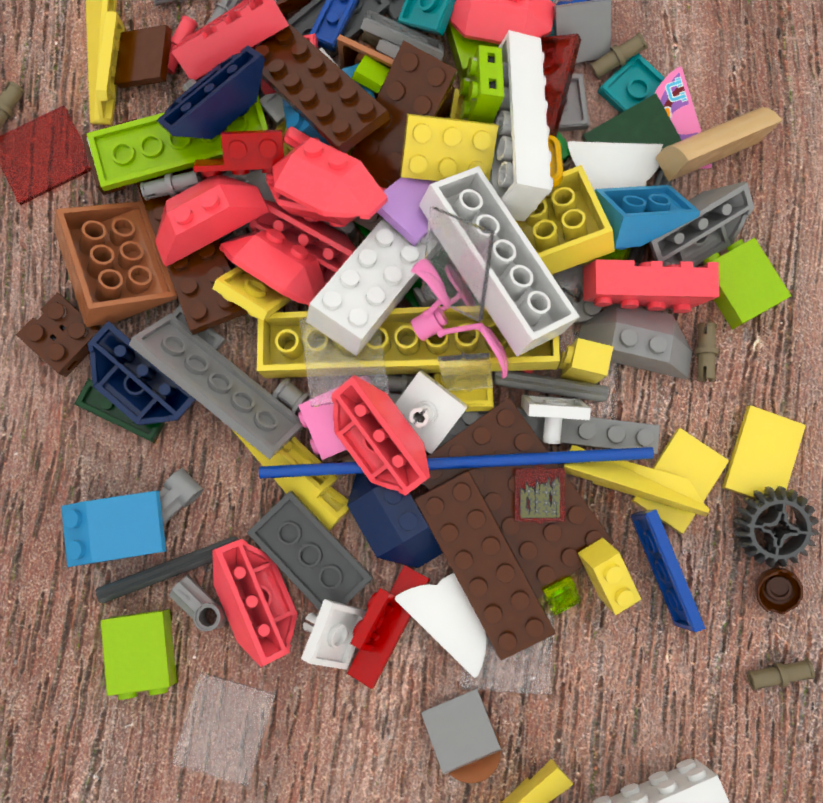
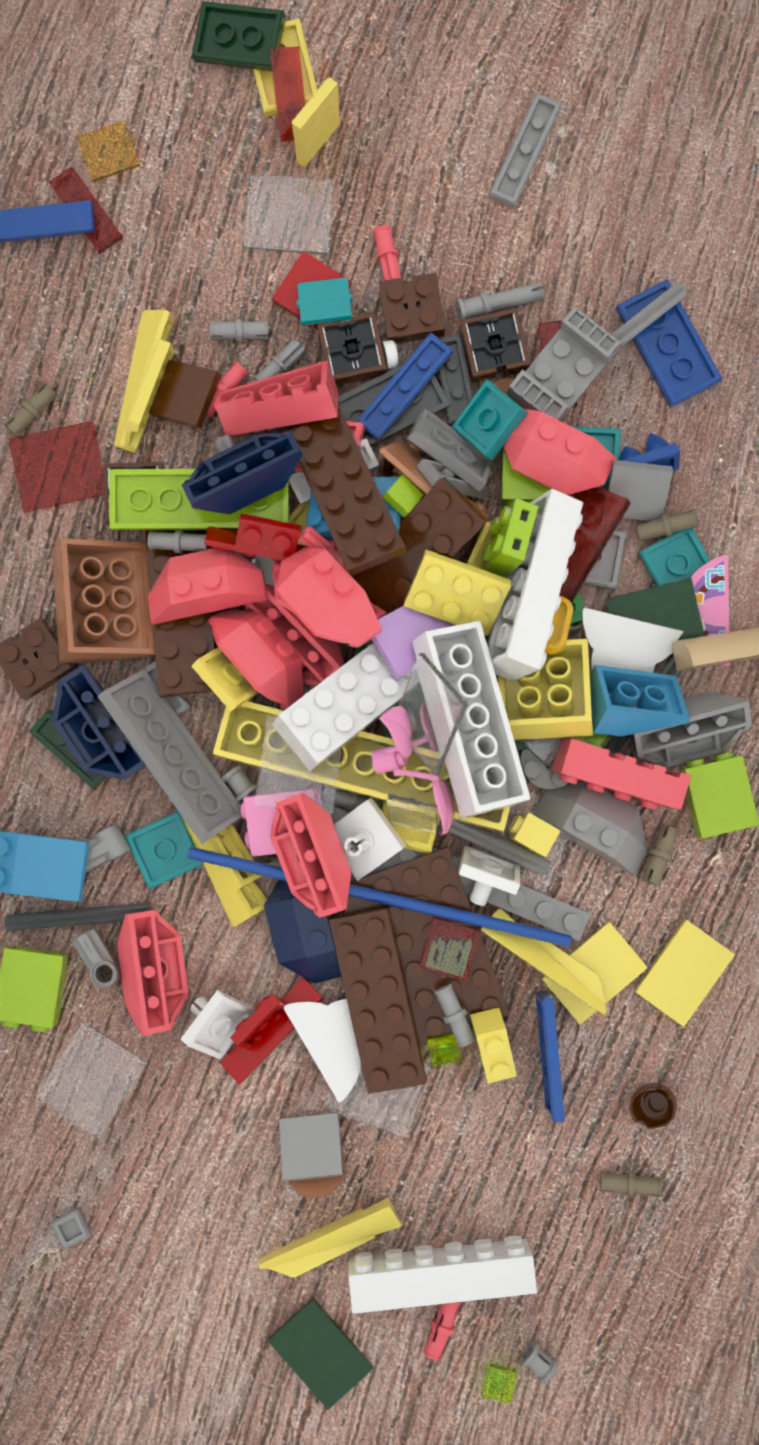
camera: 20 degrees right, 5 degrees up
dark grey plate [247,491,373,611] -> none
dark grey gear [733,486,819,567] -> none
none -> teal tile [125,811,204,889]
none -> light grey pin [434,984,476,1048]

